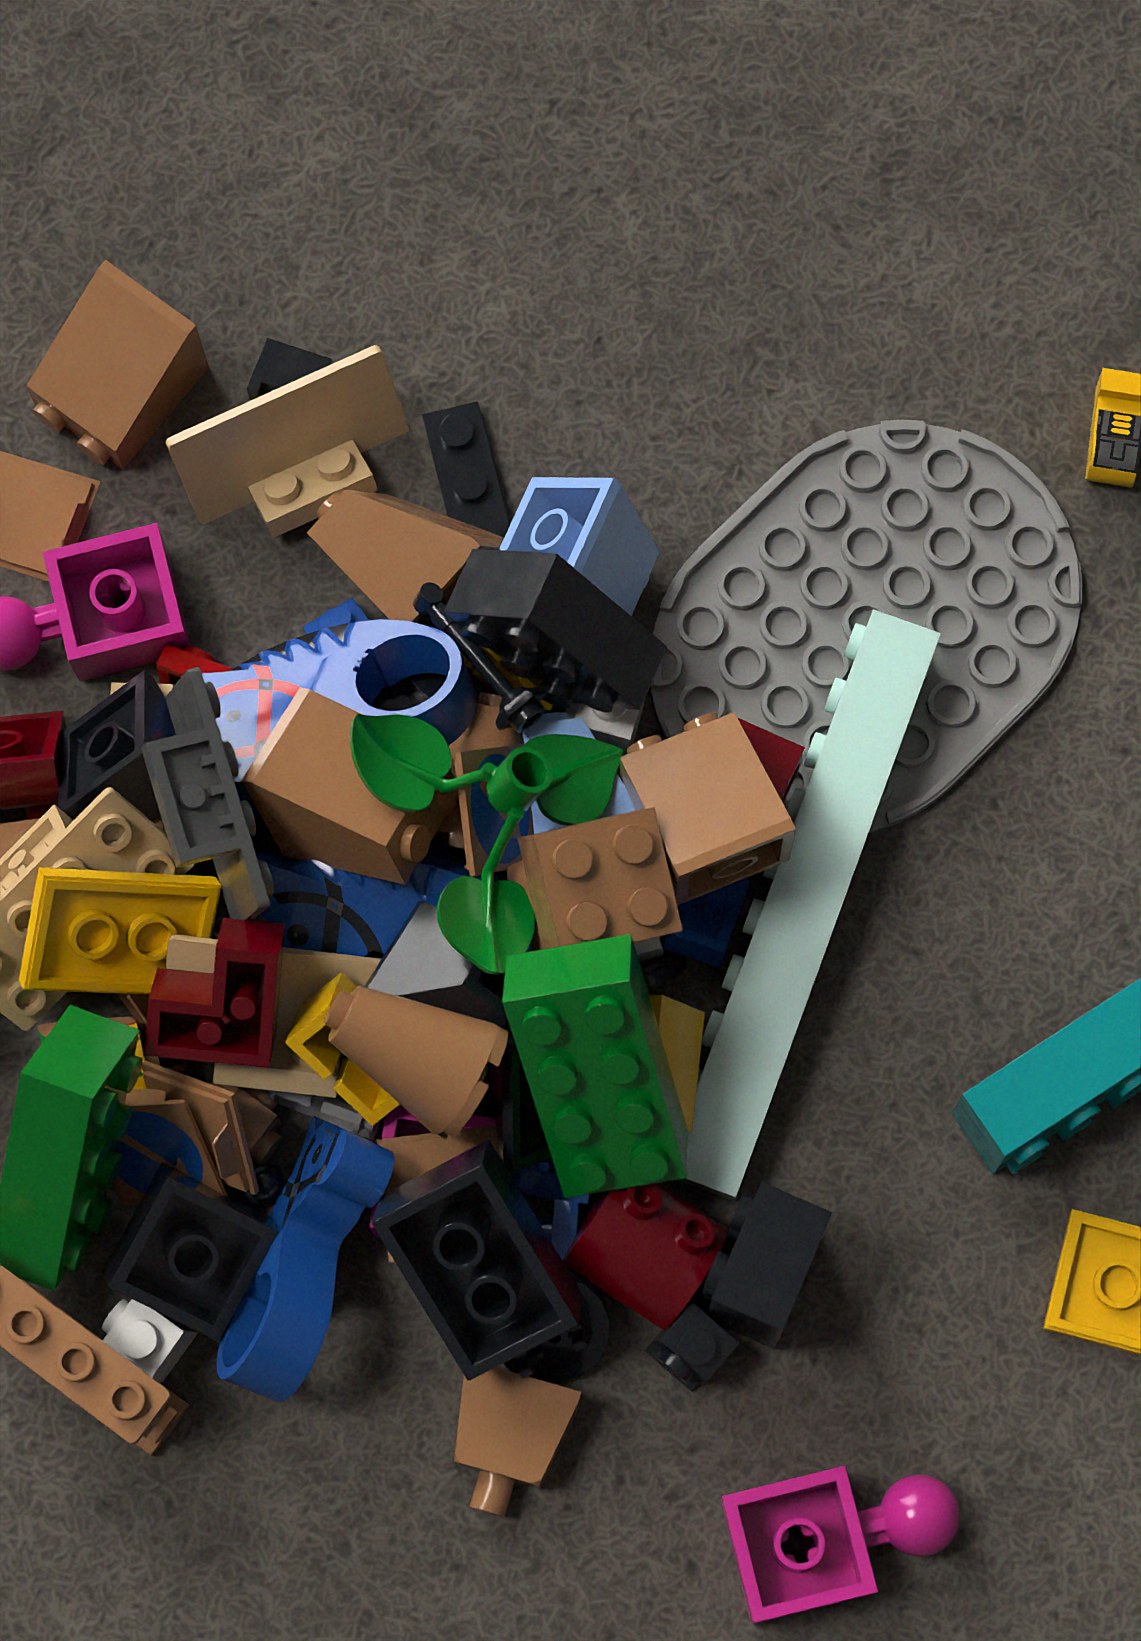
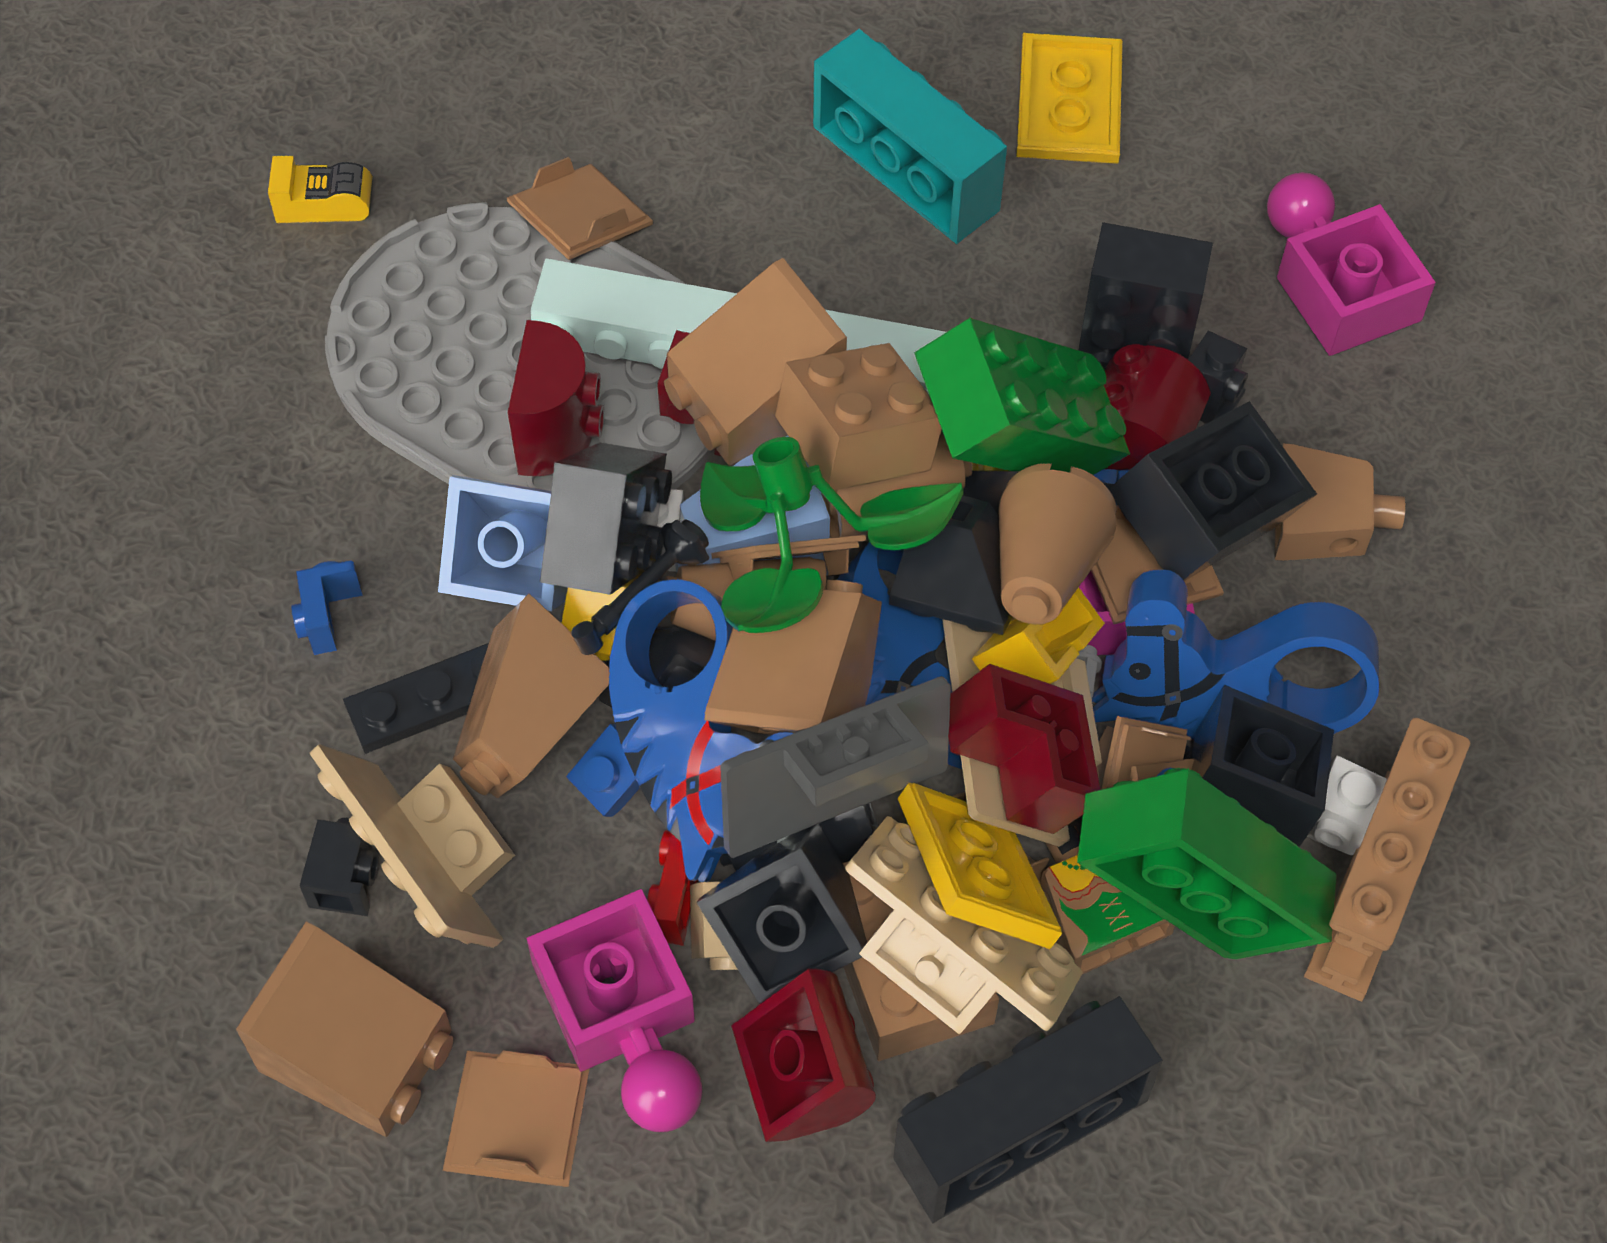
camera: 105 degrees left, 15 degrees down
none -> blue bracket [291,561,363,655]
none -> medium nougat piece [507,157,653,260]
none -> dark red brick [508,320,604,476]

